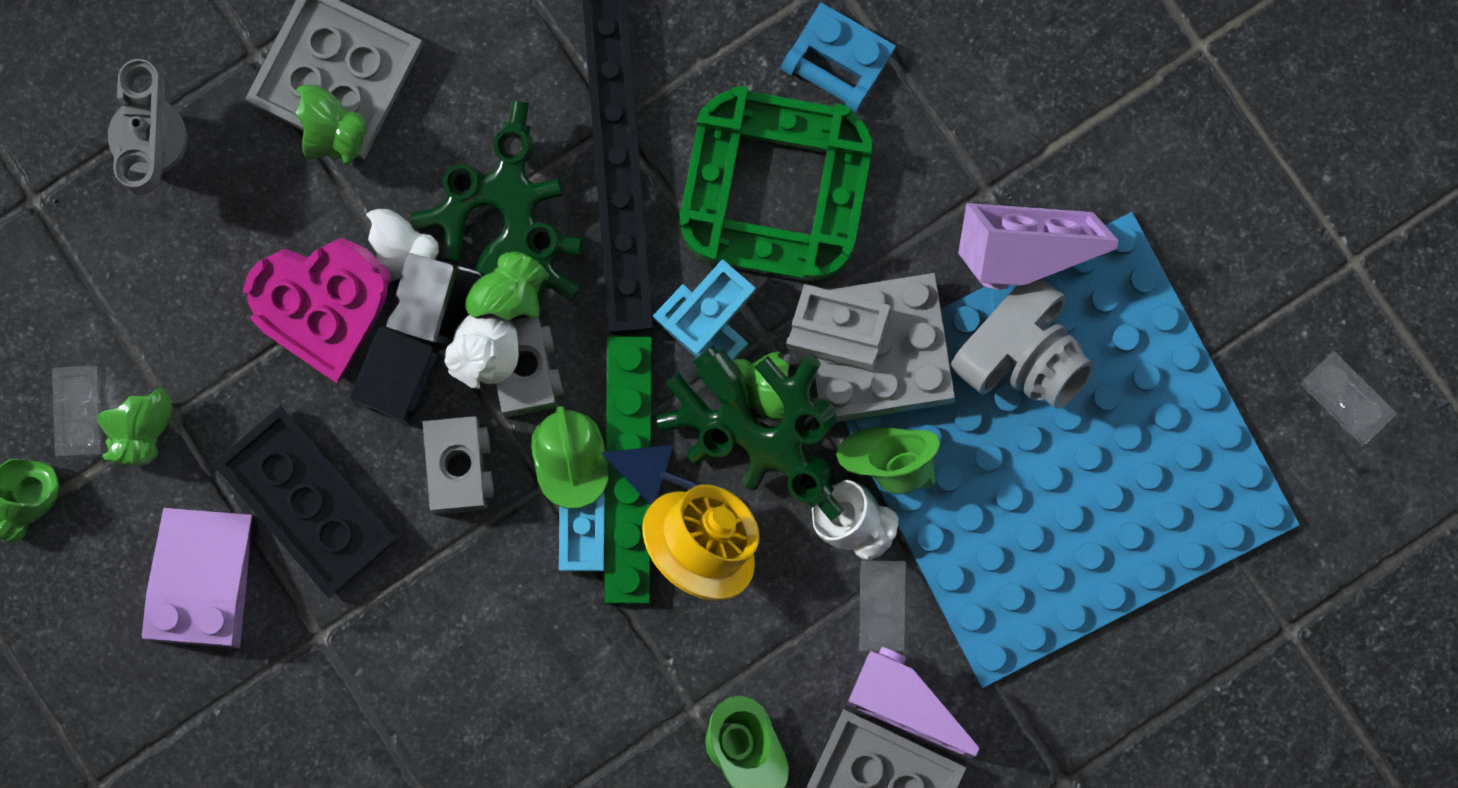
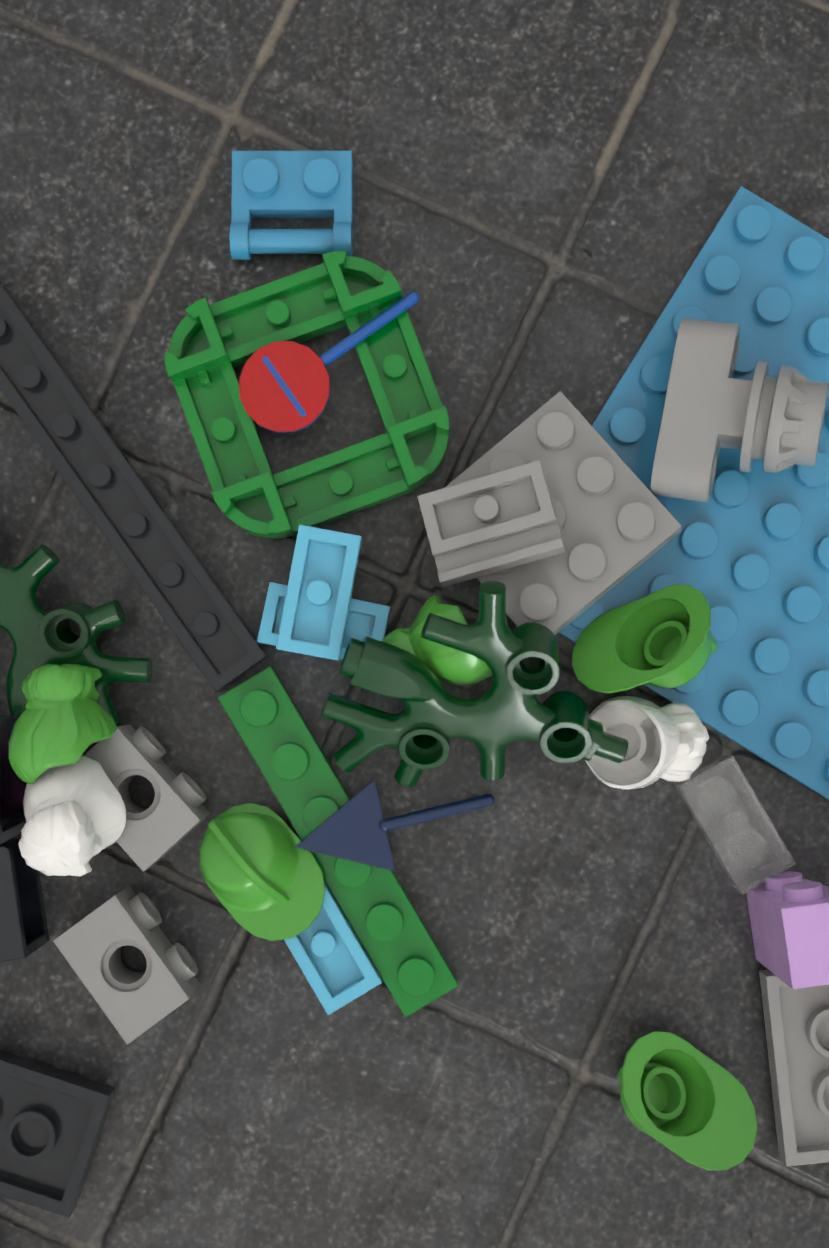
camera: 35 degrees left, 5 degrees up
yellow piece [642,485,759,601] -> none
lavender slope [958,203,1118,290] -> none
none -> red piece [239,292,419,433]

